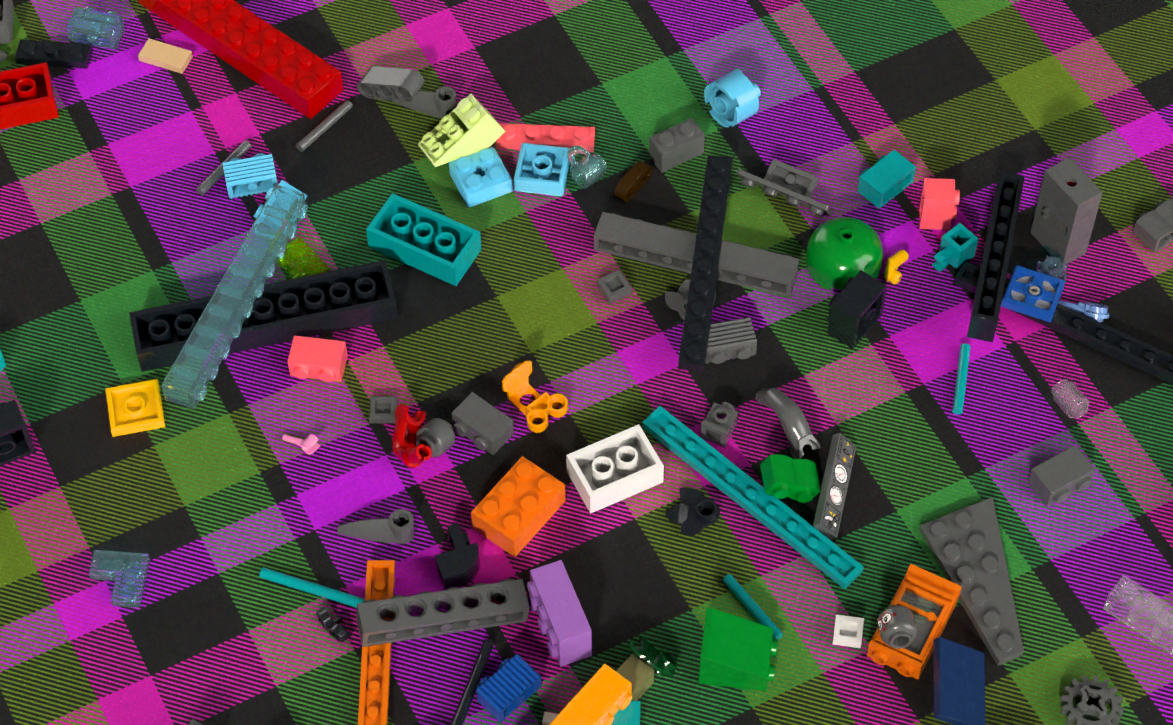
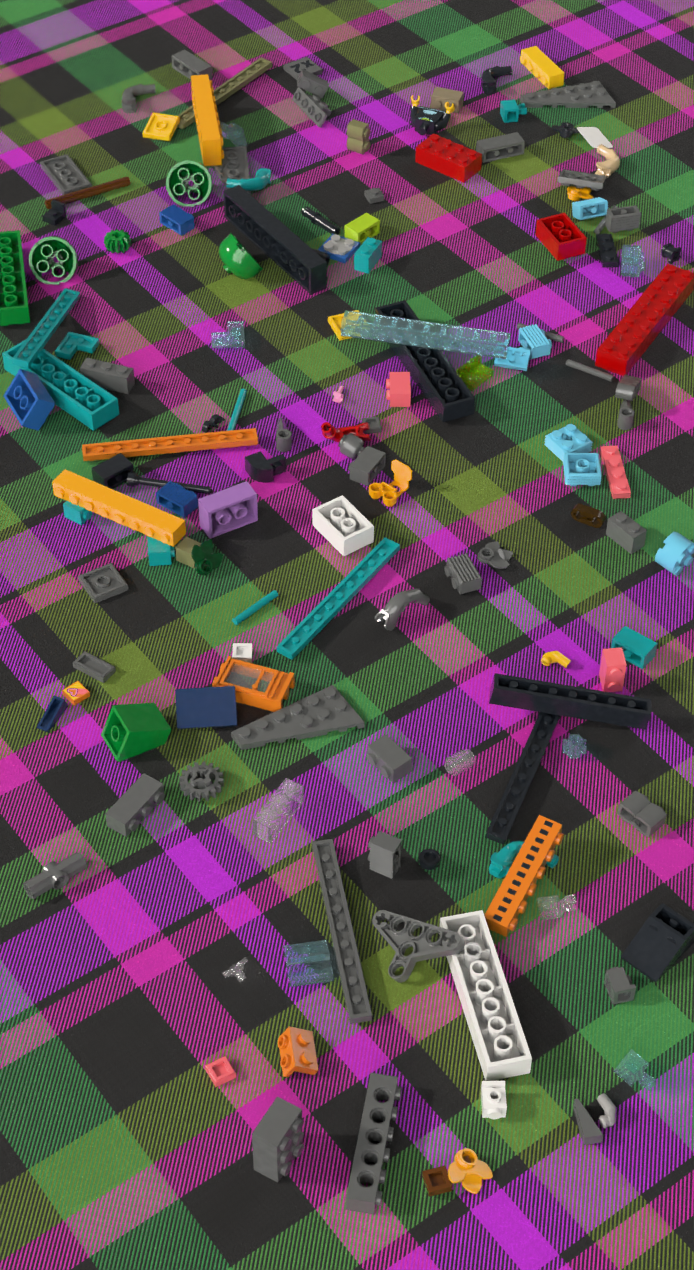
camera: 80 degrees right, 10 degrees down
tan tile [138,38,193,74] -> none
dark grey brick [356,579,530,647] -> none
teal brick [366,193,482,286] -> none
yellowish green slope [418,94,506,167] -> none
orange brick [471,456,566,557] -> none
clear light blue piece [567,145,607,189] -> none
dark grey brick [594,212,800,298] -> none
dark grey plate [597,270,632,304] -> none
black plate [665,487,720,536] -> none
black plate [678,155,733,372] -> none
green slope [699,607,778,692] -> none
dark grey brick [700,402,739,448] -> none
dark grey bracket [736,159,832,216] -> none
green brick [760,454,821,503] -> none
green cylinder [806,217,883,290] -> none
dark grey tile [813,433,856,539] -> none
black brick [827,270,887,349] -> none
dark grey head [877,605,917,649] -> none
teal brick [932,223,978,272] -> none
teal bar [952,343,971,415] -> none
blue piece [1001,265,1066,323] -> none
dark grey brick [1030,157,1103,267] -> none
medium blue plate [1058,300,1109,322] -> none

